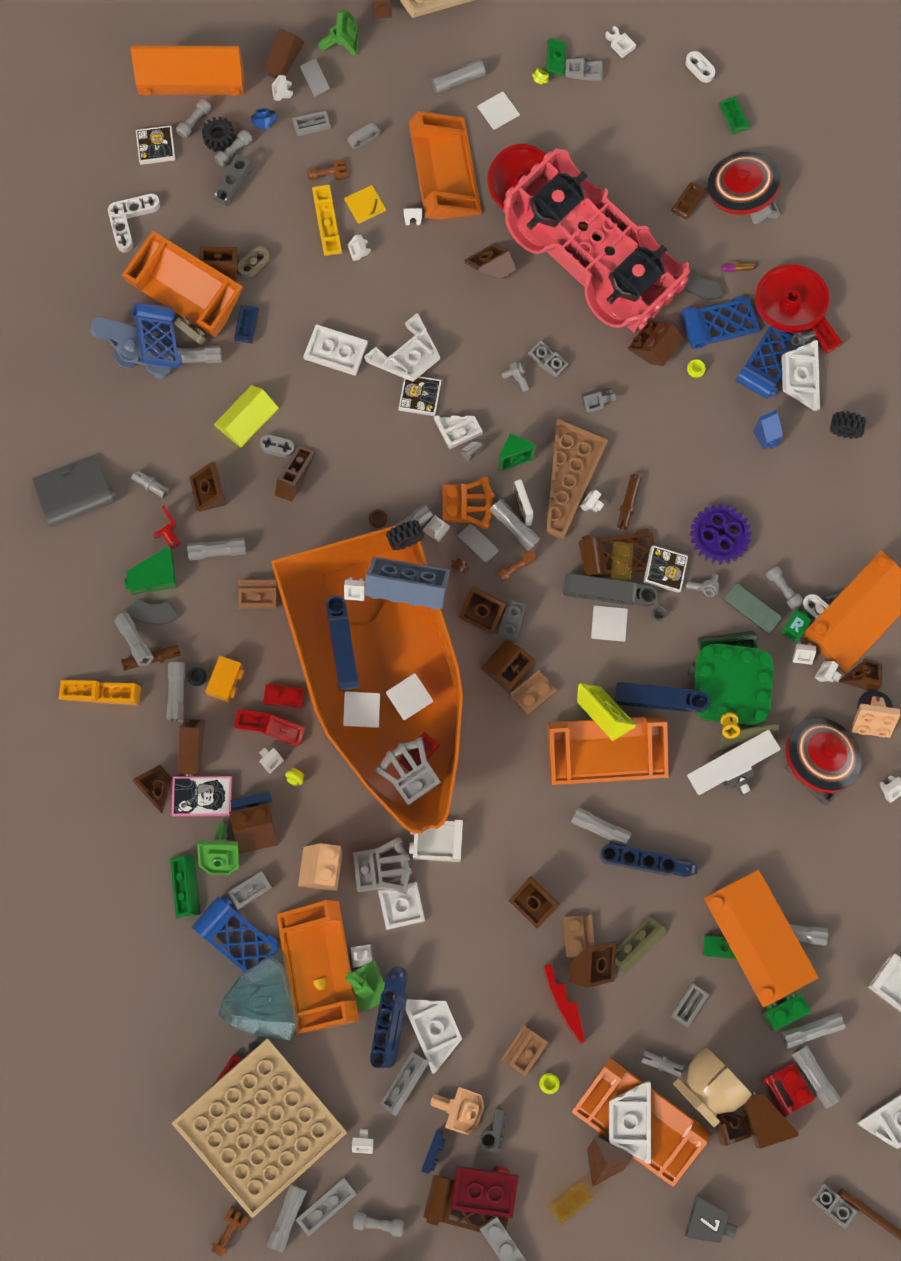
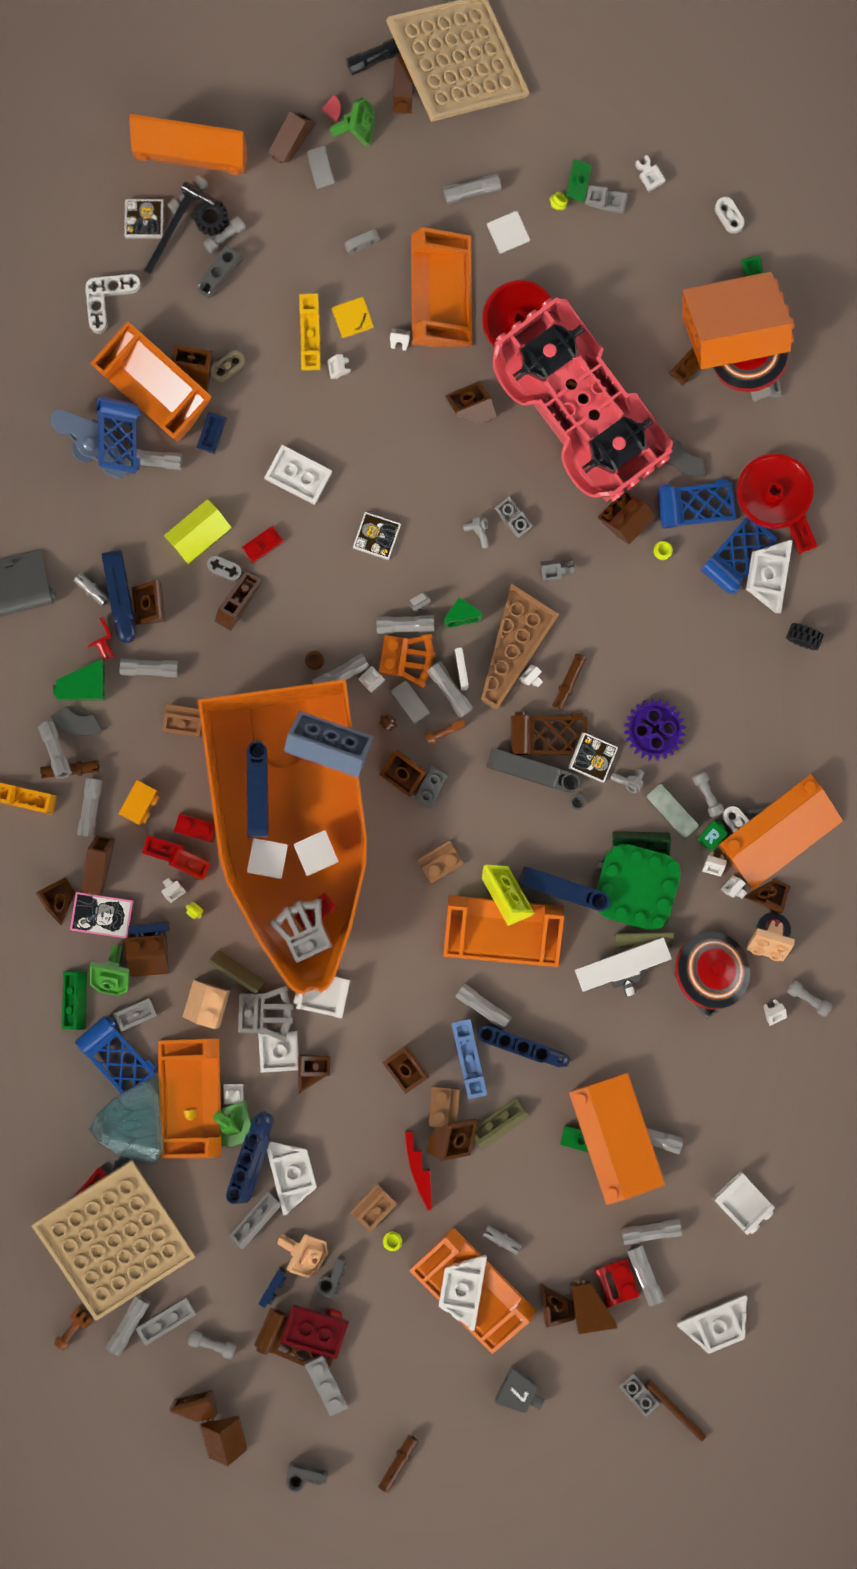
camera: 10 degrees right, 10 degrees up
dark tan plate [174,316,207,345] -> none
black plate [187,667,207,687] -> none
blue plate [250,108,277,130] -> none
white tile [272,75,293,101] -> none
light grey tile [292,110,331,137] -> none
dark orange hinge [307,159,349,181] -> none
white tile [344,577,365,601] -> none
white tile [352,1129,374,1154] -> none
white wing [364,313,440,382] -> none
black tyre [386,520,425,551] -> none
white wing [434,416,483,450] -> none
reddish brown slope [481,640,536,693] -> none
clear yellow plate [548,1181,594,1225] -> none
reddish brown slope [587,1136,632,1187] -> none
white sticker [591,606,628,642] -> none
clear yellow plate [611,541,633,582] -> none
light grey tile [670,983,709,1028] -> none
tan plate [673,1047,752,1127] -> none
piece [721,262,757,272] -> none
yellow bush [721,712,740,738] -> none
blue slope [753,410,783,450] -> none
green brick [762,992,811,1031] -> none
dark grey pin [792,330,816,347] -> none
none -> dark blue piece [102,550,137,643]
none -> black bar [144,181,218,274]
none -> olive slope [208,951,265,994]
none -> red plate [242,525,284,564]
none -> reddish brown slope [298,1055,331,1093]
none -> coral tile [322,95,341,123]
none -> light grey axle [376,615,434,634]
none -> medium blue slope [451,1019,487,1099]
none -> orange container [682,272,795,370]

